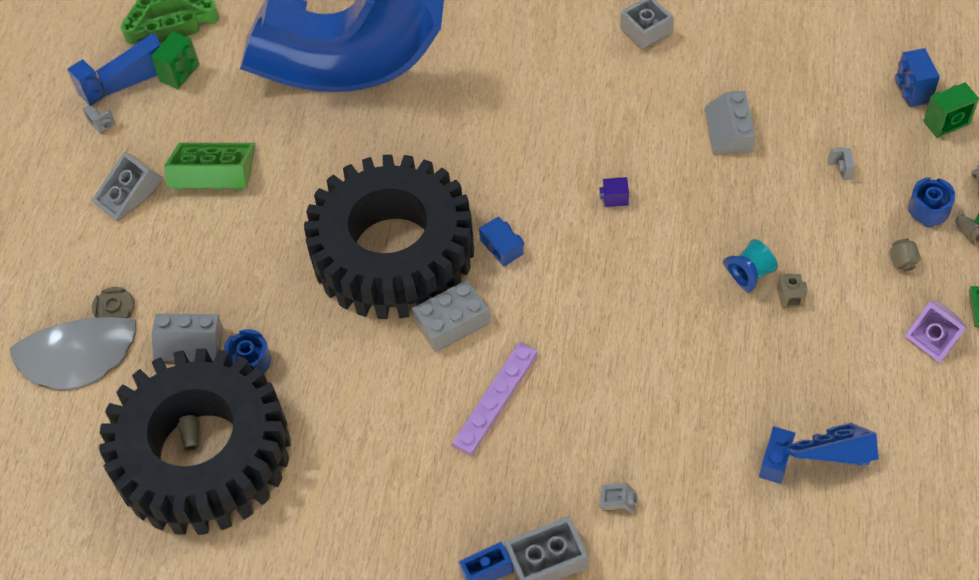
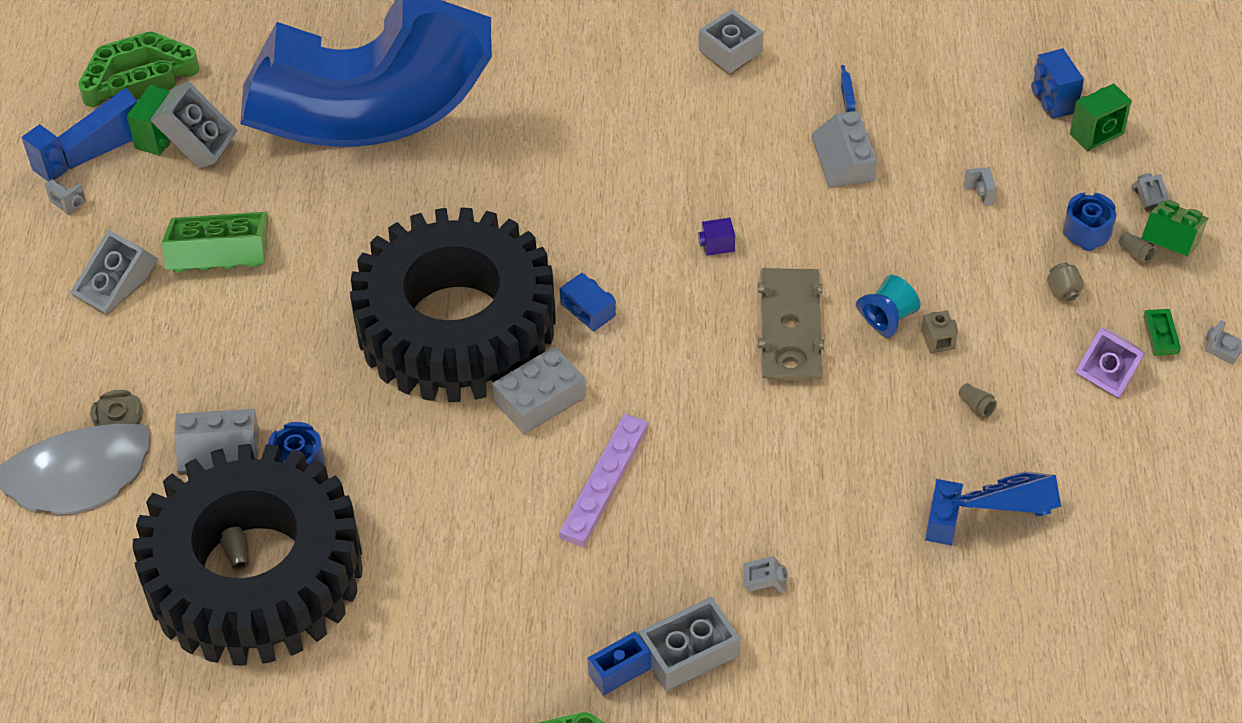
camera: 10 degrees left, 5 degrees down
none -> light grey brick [150,81,237,169]
none -> dark tan piece [757,268,824,382]
none -> blue piece [841,65,856,112]
none -> dark tan cone [959,383,997,417]

